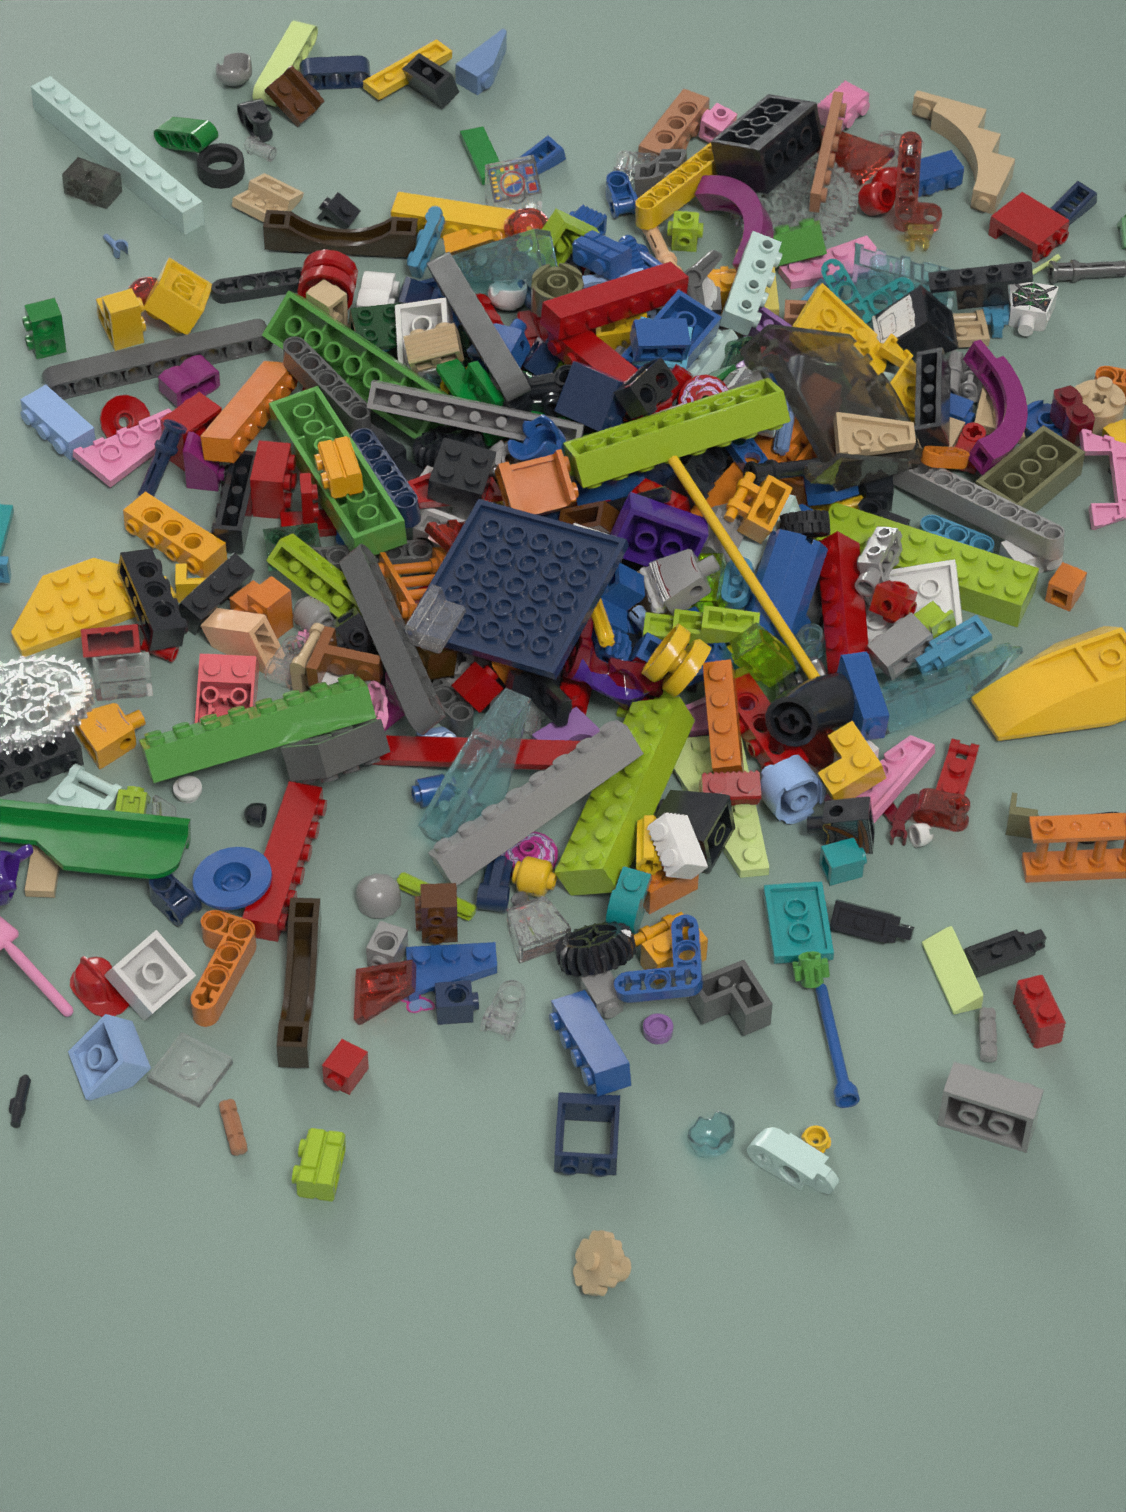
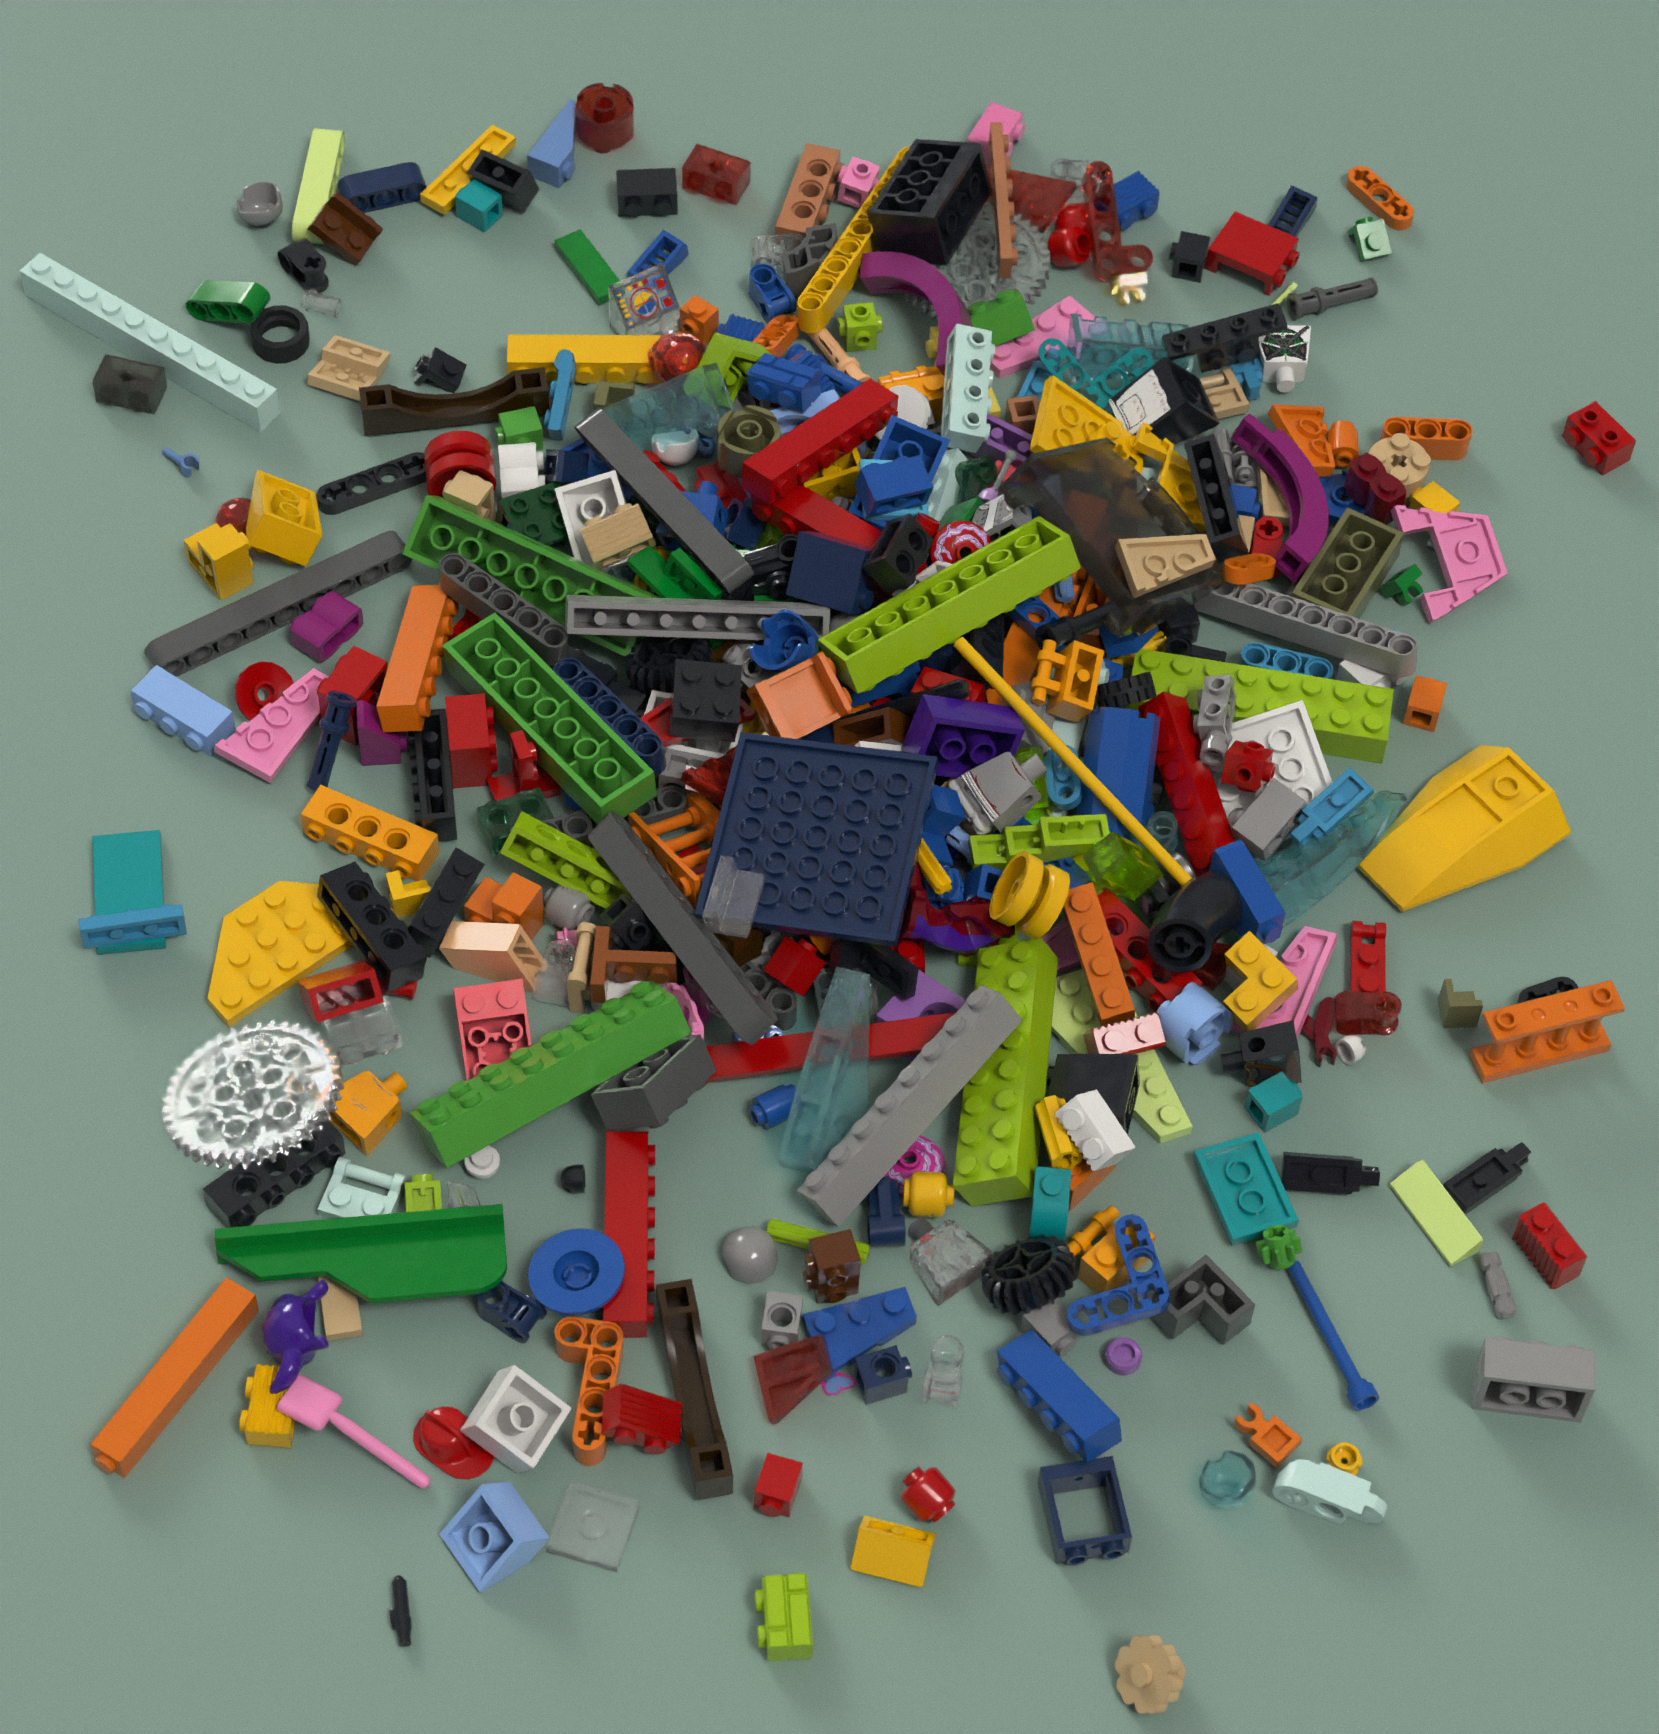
camera: 15 degrees left, 5 degrees up
green brick [22,297,67,360] -> none
nougat axle [219,1099,248,1156] -> none
light orange brick [314,436,364,499] -> none
light orange slope [443,228,509,256] -> none
dark grey piece [684,250,722,306] -> none
tan arch [912,90,1015,214] -> none
lime bracket [914,601,956,639] -> none
none -> teal brick [455,179,503,233]
none -> bright green brick [495,406,544,451]
none -> clear red brick [575,83,634,154]
none -> red brick [601,1383,683,1454]
none -> black brick [616,168,678,217]
none -> orange brick [676,295,719,351]
none -> clear red brick [682,144,751,206]
none -> orange beam [752,315,800,358]
none -> yellow panel [851,1516,937,1587]
none -> red head [900,1466,956,1523]
none -> black brick [1169,231,1210,283]
none -> orange plate [1234,1403,1302,1469]
none -> orange wing [1268,404,1335,477]
none -> orange brick [1327,420,1359,468]
none -> green tile [1379,564,1423,606]

